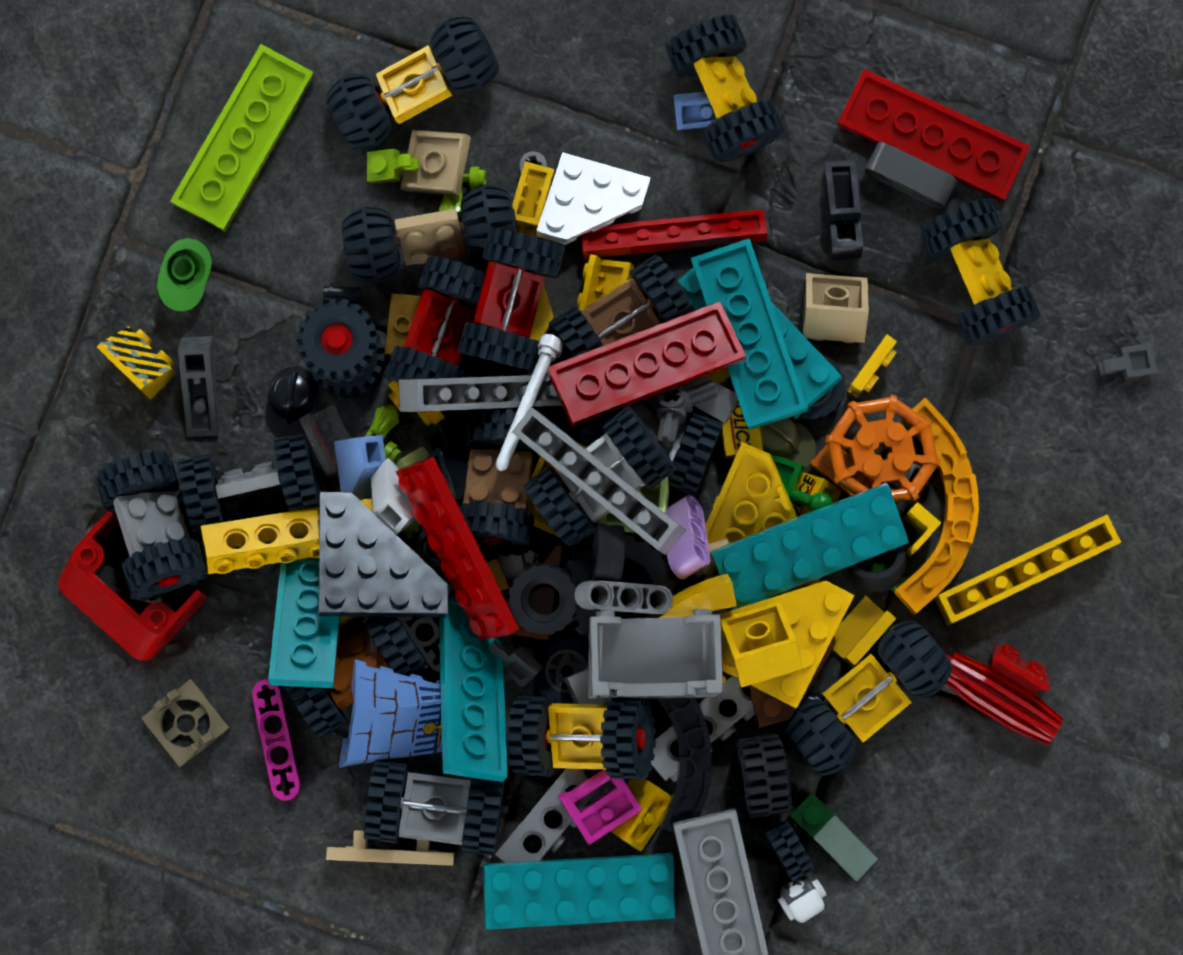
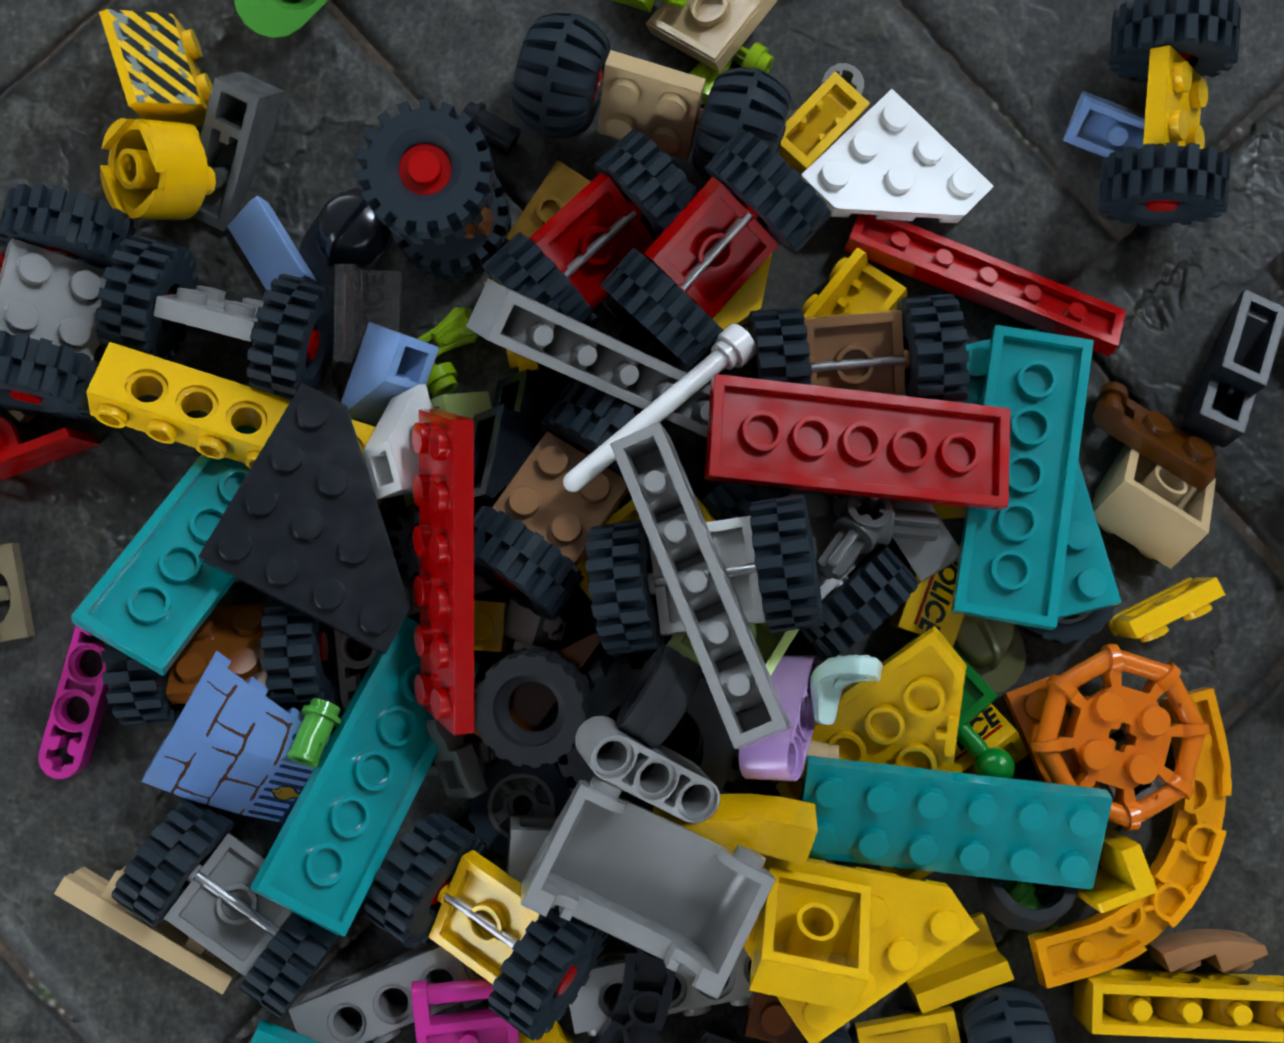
camera: 25 degrees right, 5 degrees up
none -> yellow brick [100,118,216,220]
none -> light blue slope [227,196,317,291]
none -> bright green pin [286,698,341,768]
none -> light aqua hair [810,654,883,725]
none -> reddish brown plate [1093,382,1218,492]
none -> medium nougat slope [1146,929,1269,973]

